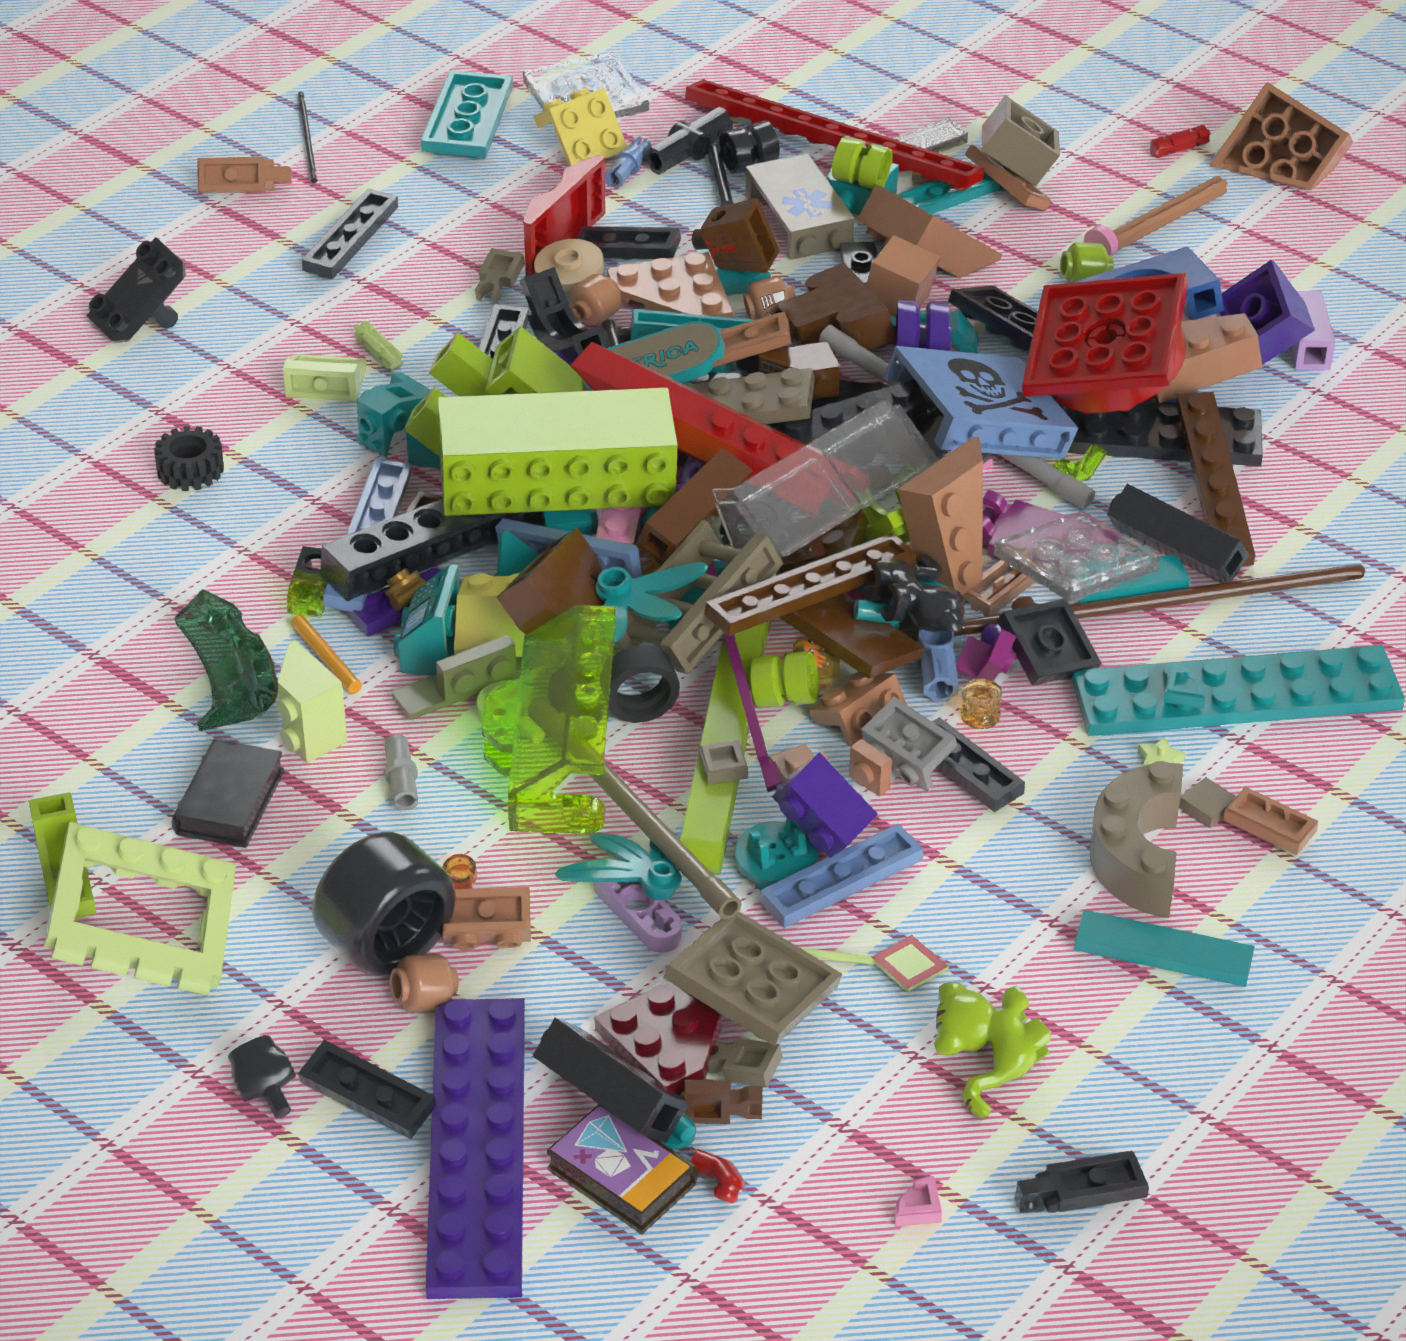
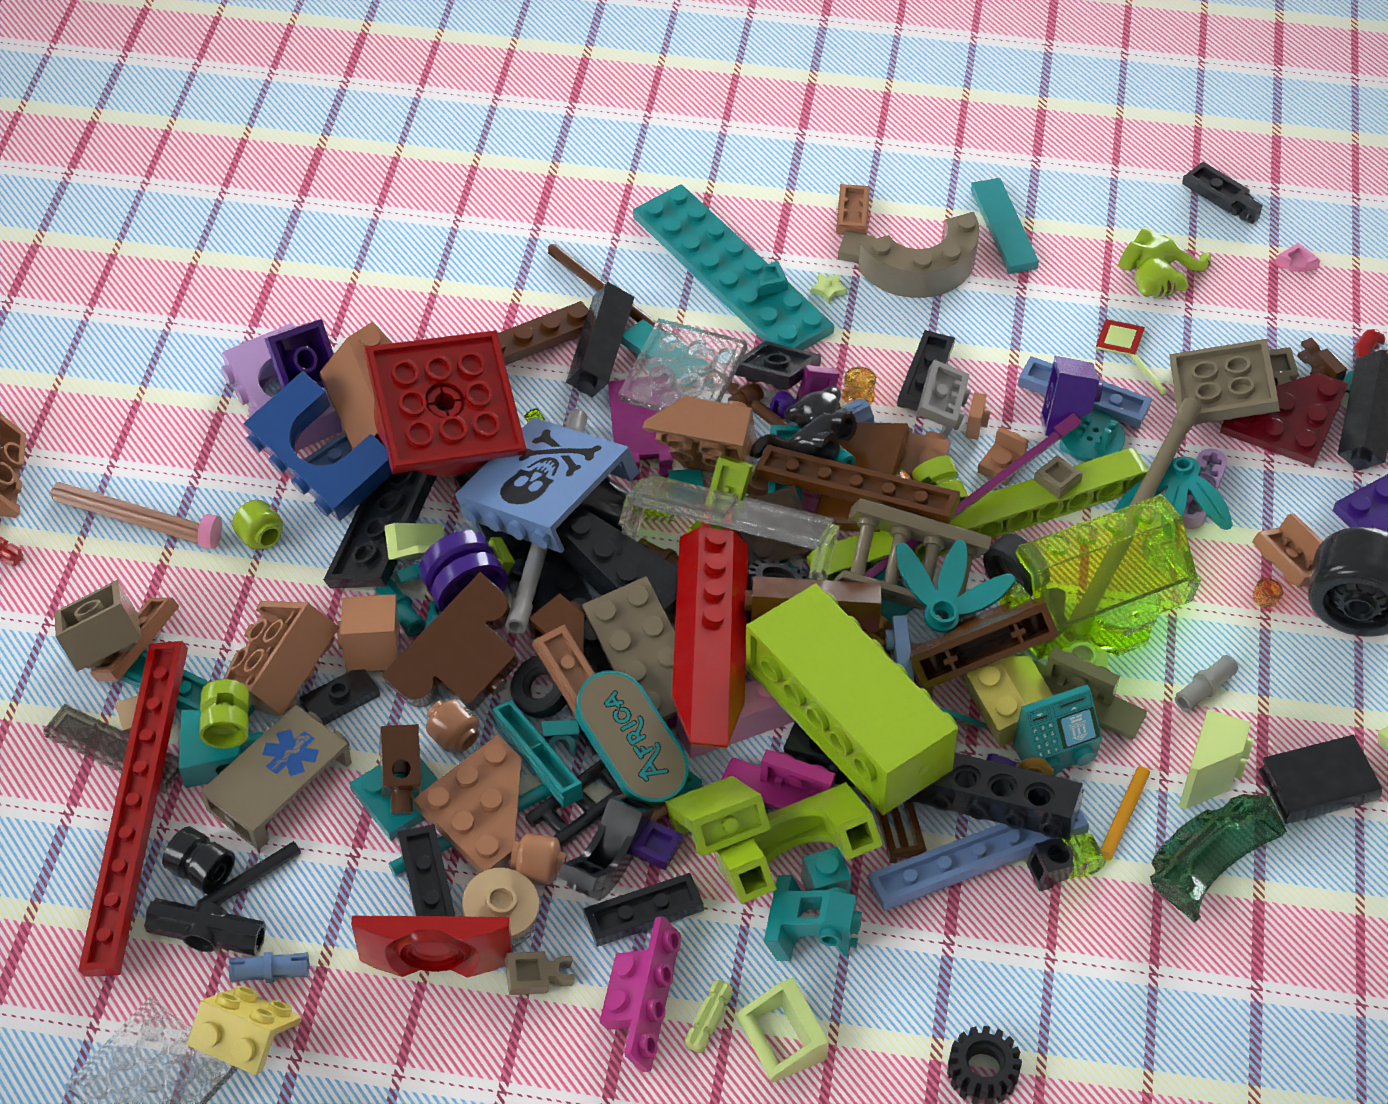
camera: 120 degrees left, 10 degrees up
none -> yellowish green panel [385,523,444,560]
none -> dark pink bracket [599,917,681,1072]

